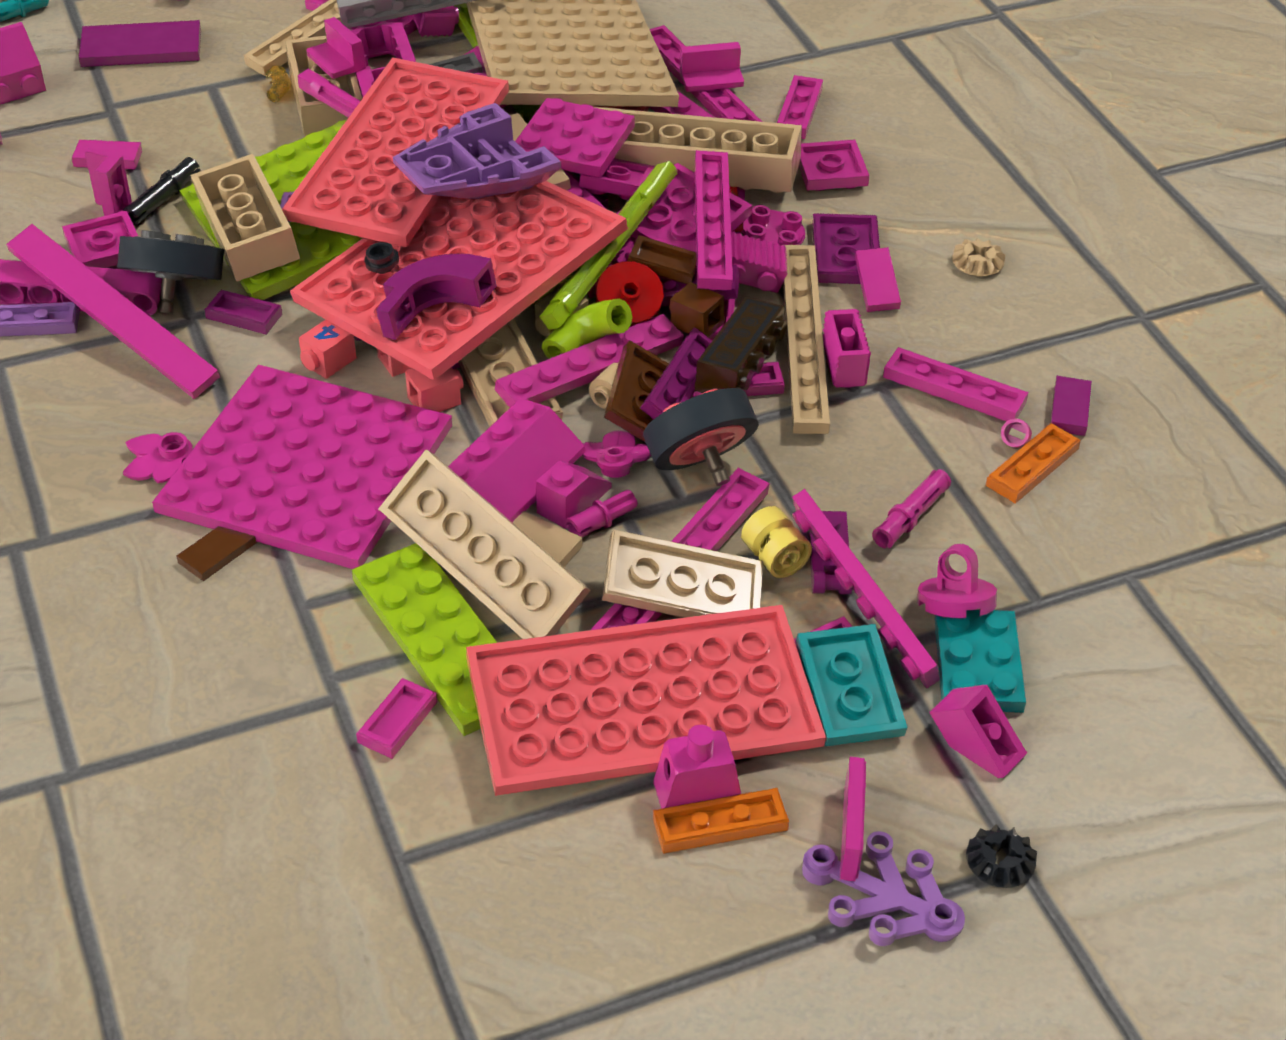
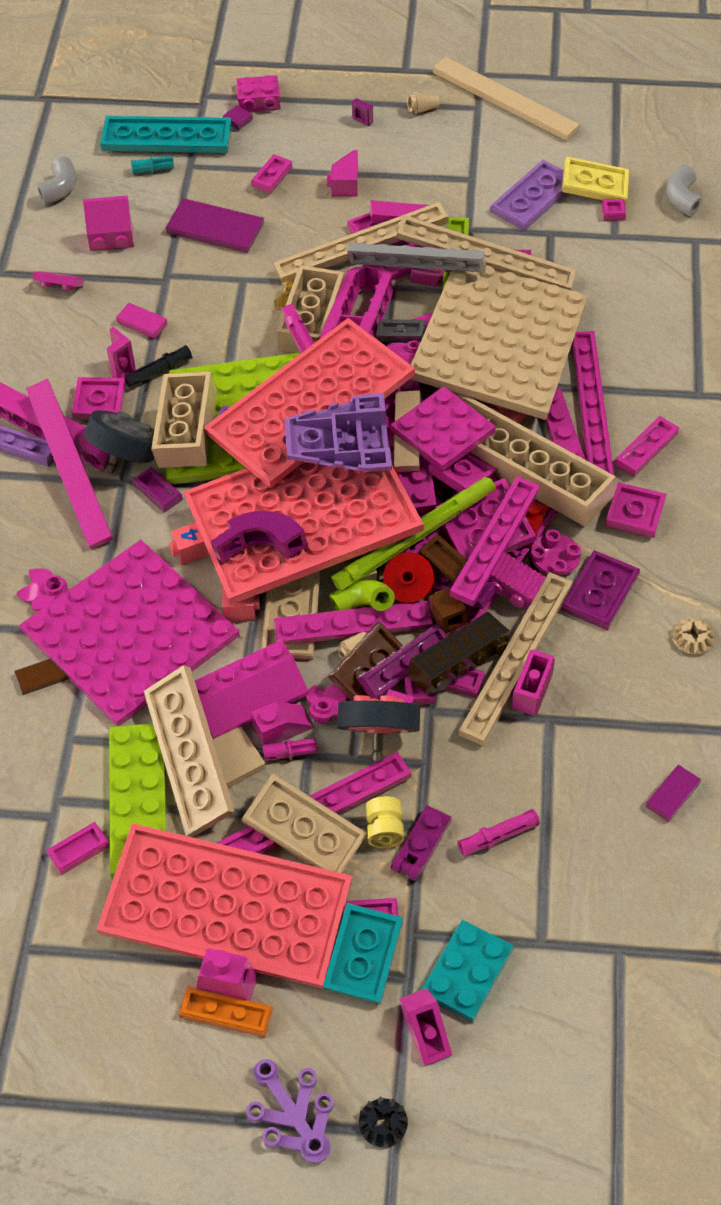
camera: 30 degrees right, 10 degrees up
dark pink panel [306,17,366,79] -> none
black plate [364,242,399,274] -> none
dark pink panel [679,42,744,92] -> none
dark pink plate [792,489,940,689] -> none
dark pink tile [840,756,866,882] -> none
dark pink tile [855,247,901,312] -> none
dark pink plate [883,347,1029,421] -> none
dark pink tile [917,544,997,618] -> none
orange tile [986,423,1081,504] -> none
dark pink hinge [1001,418,1032,448] -> none

